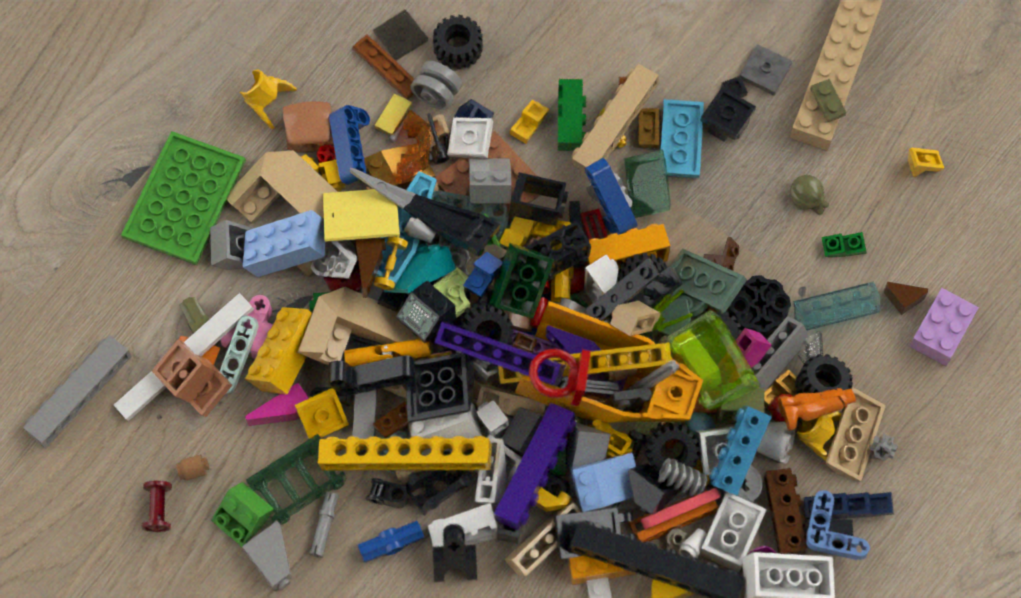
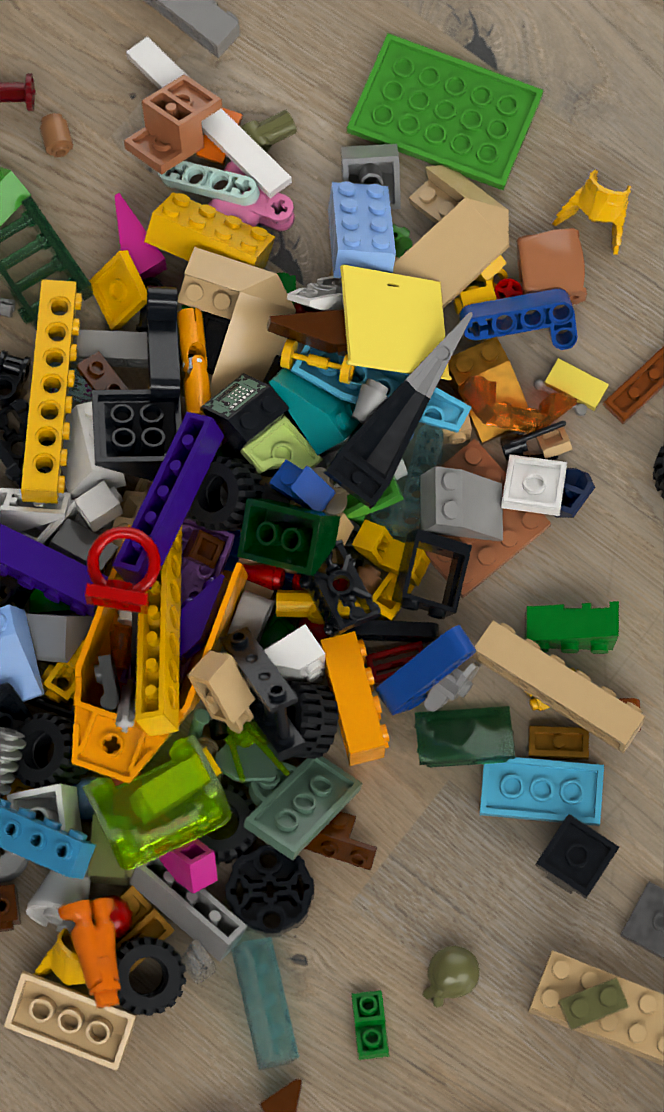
camera: 90 degrees right, 5 degrees up
light grey wheel [411,61,462,110] -> none
yellow slope [509,99,549,144] -> none
black tile [721,76,748,98] -> none
light grey gear [870,433,898,461] -> none

